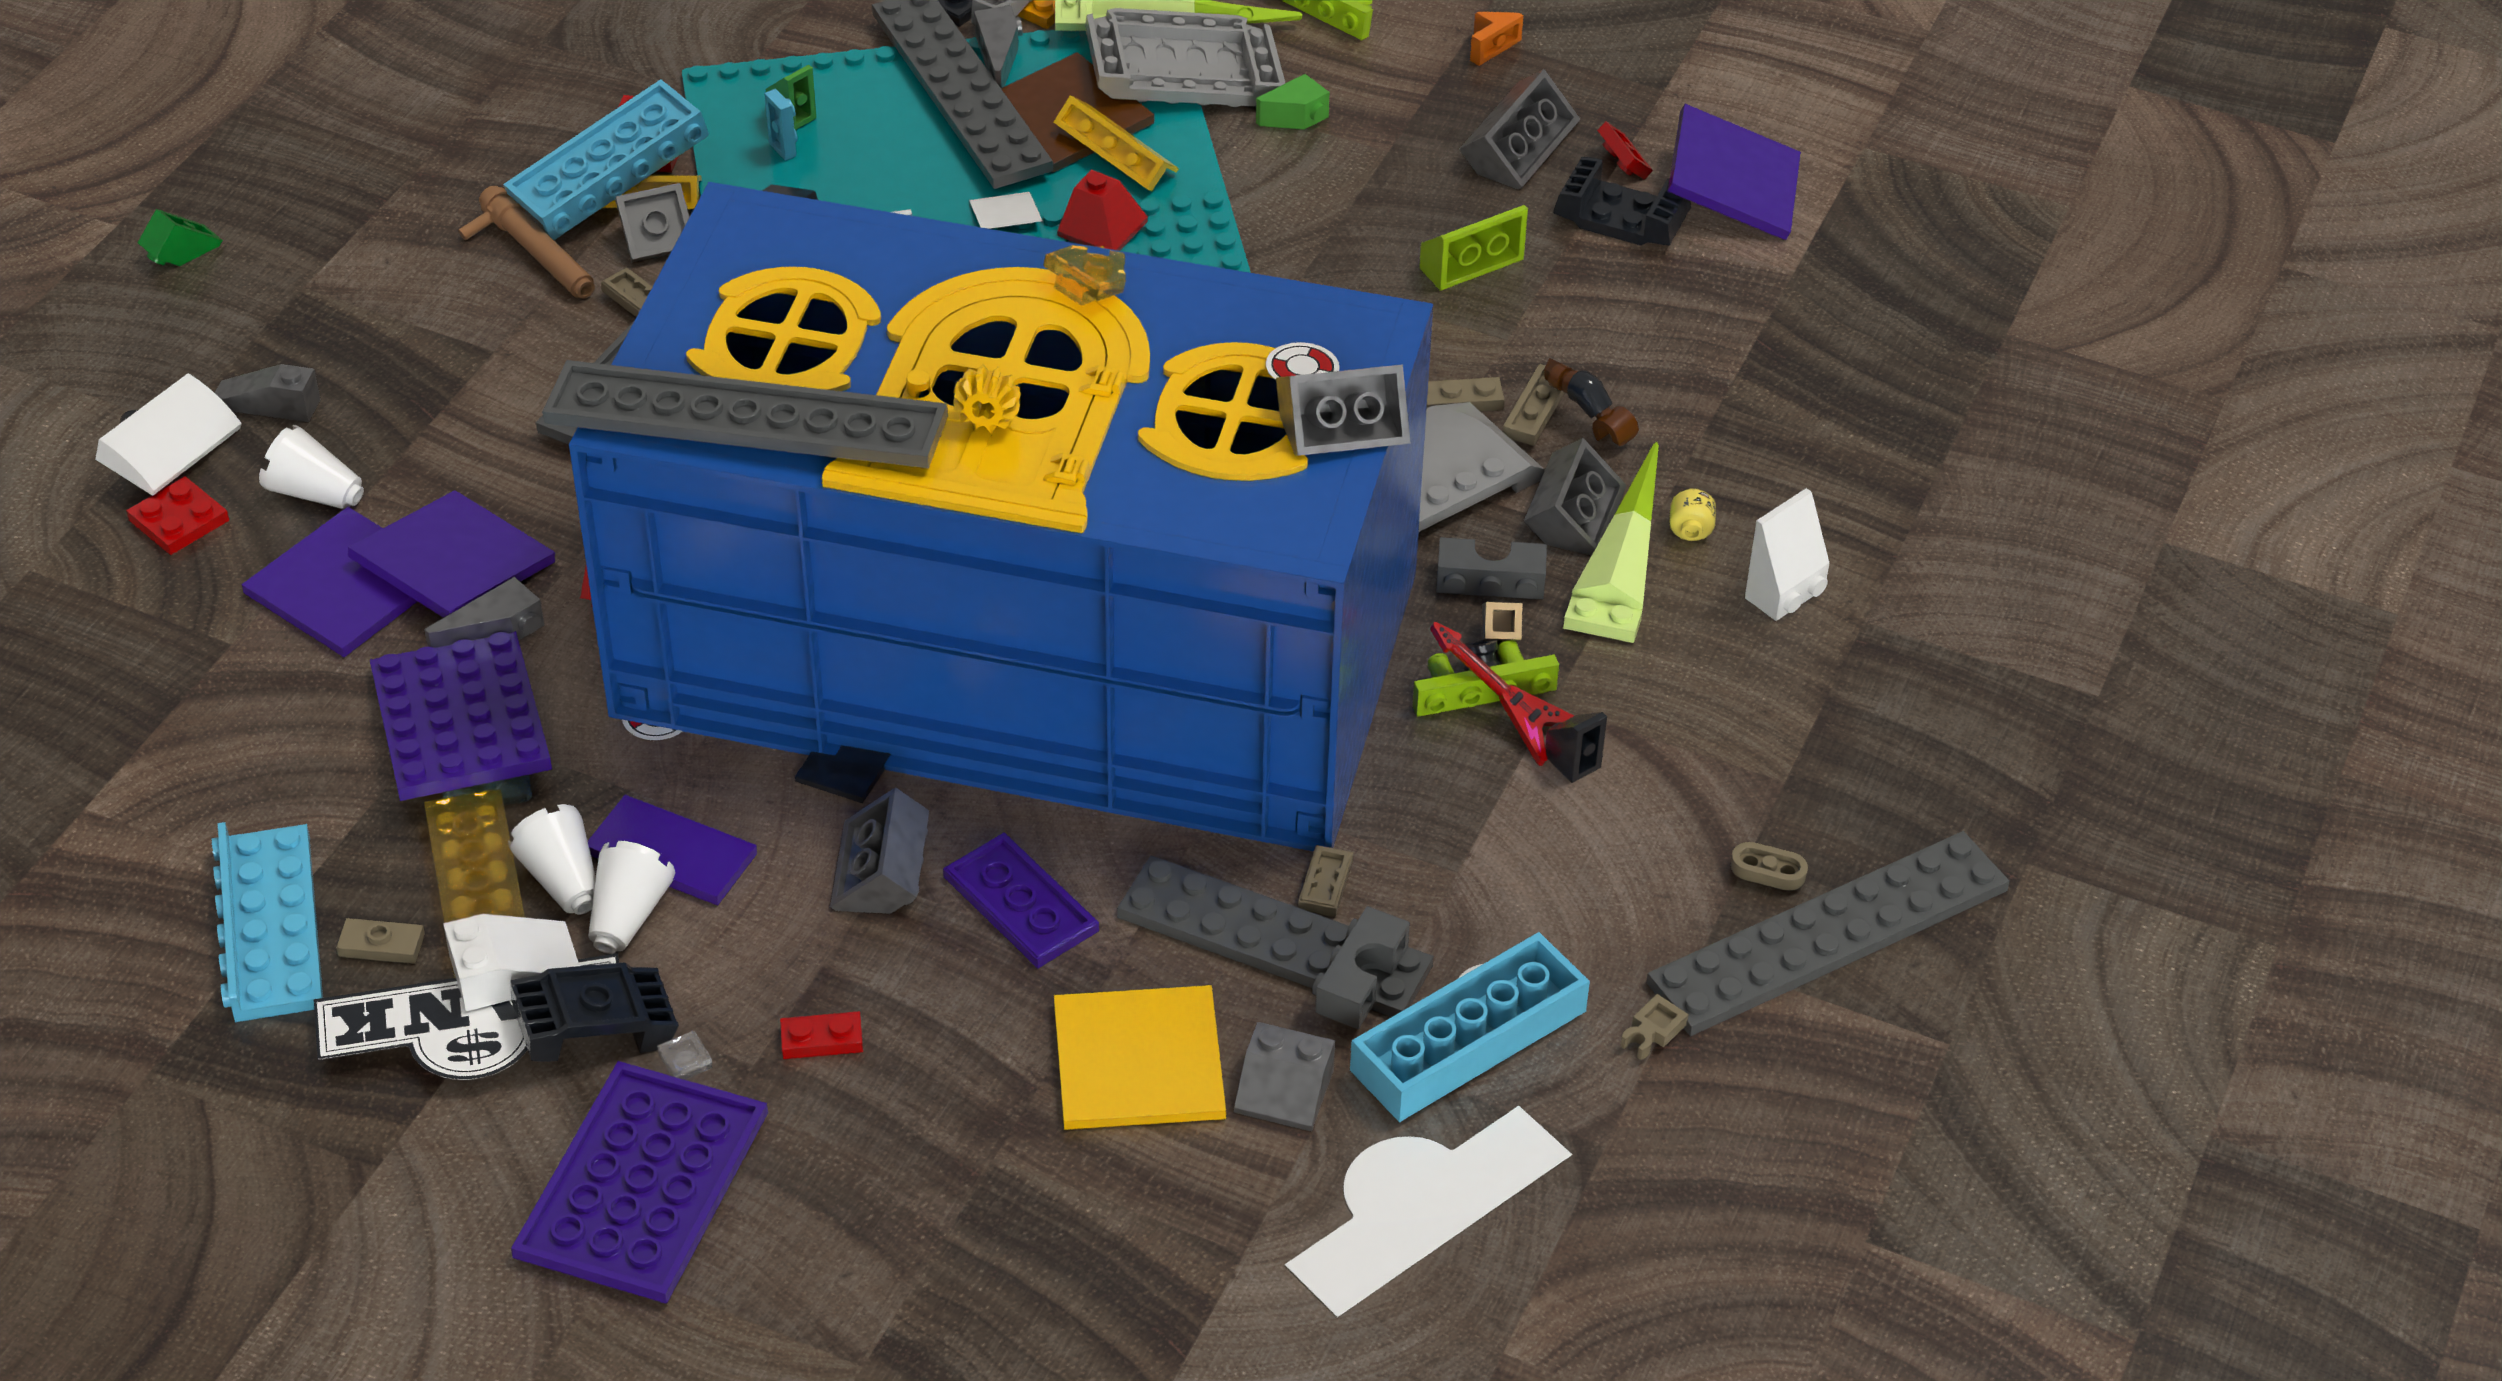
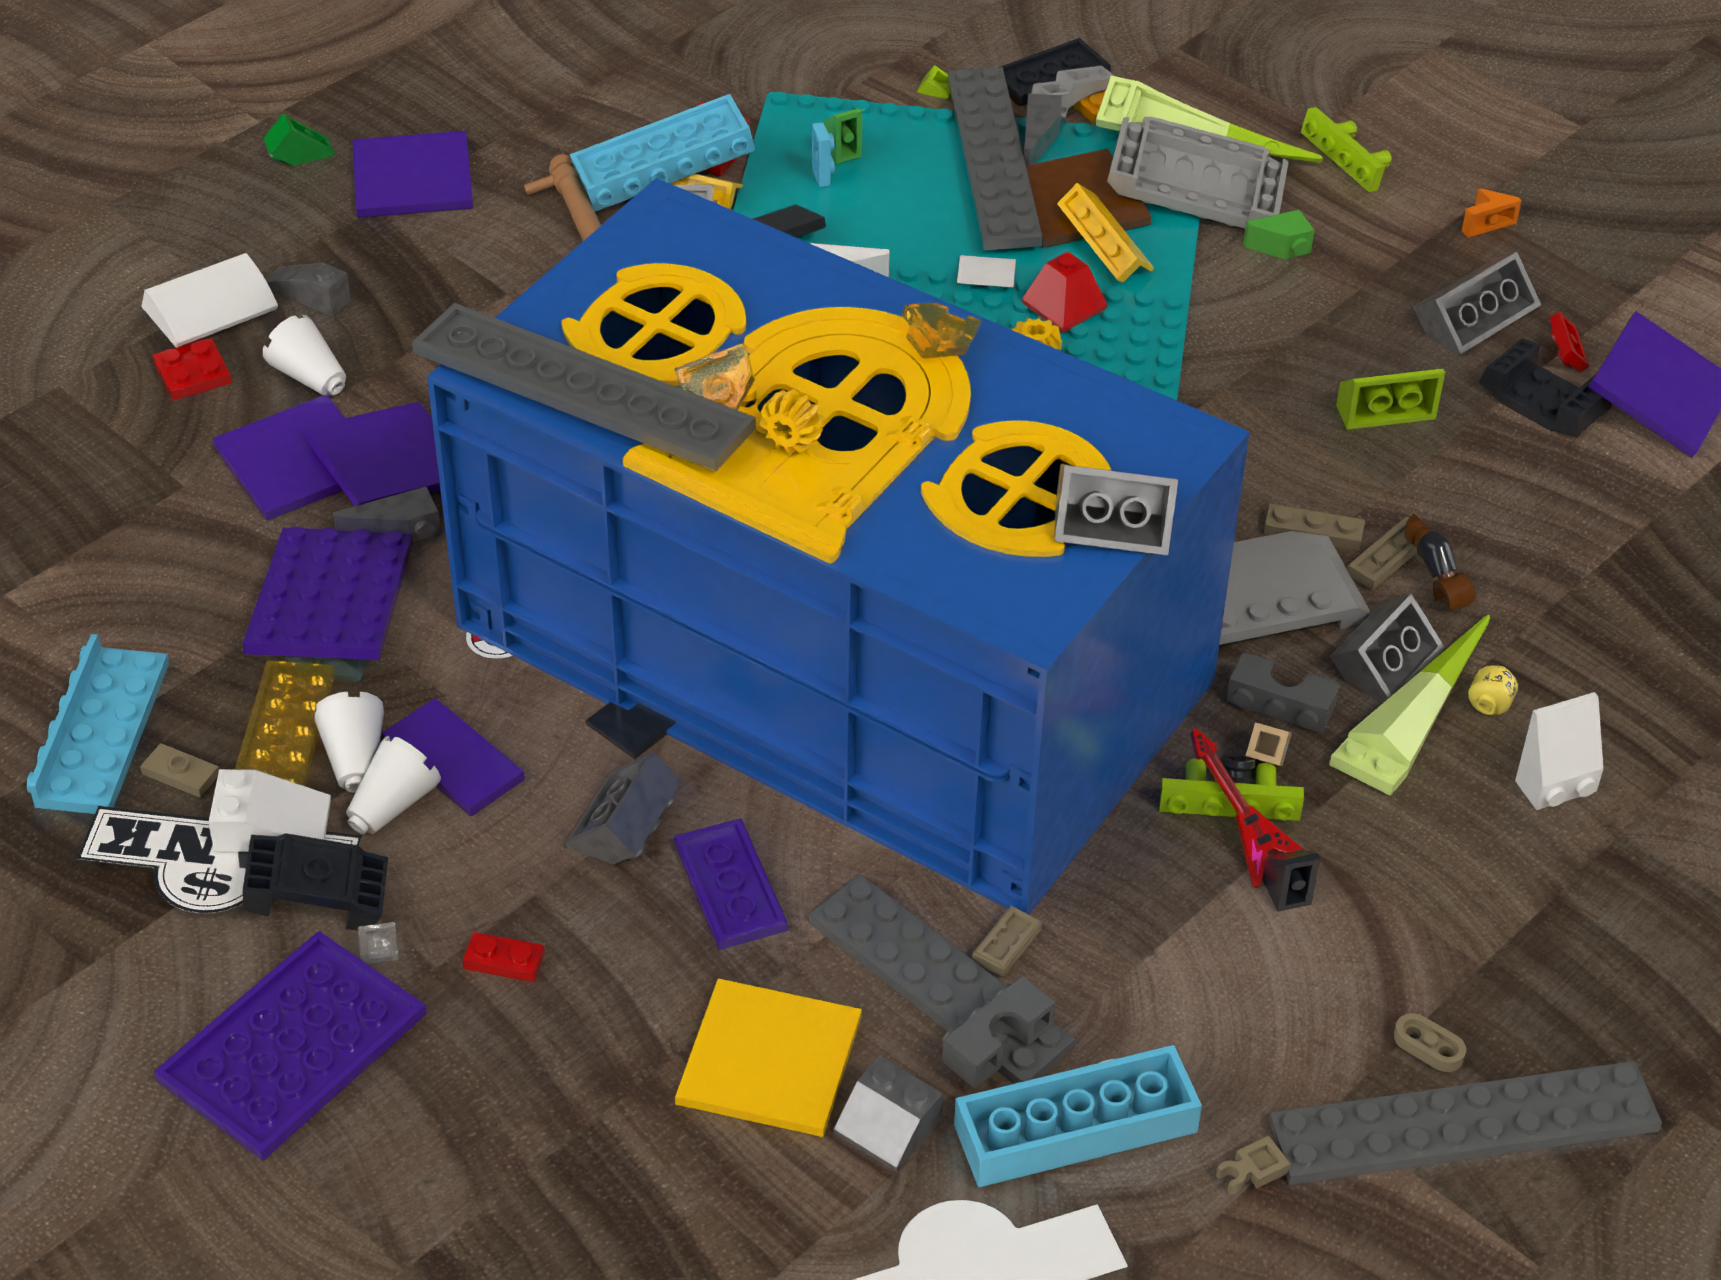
camera: 20 degrees right, 0 degrees up
sticker [1266,342,1339,380] -> none
none -> dark purple tile [352,131,473,218]
none -> clear yellow plate [675,343,755,410]
none -> lime slope [917,65,950,99]

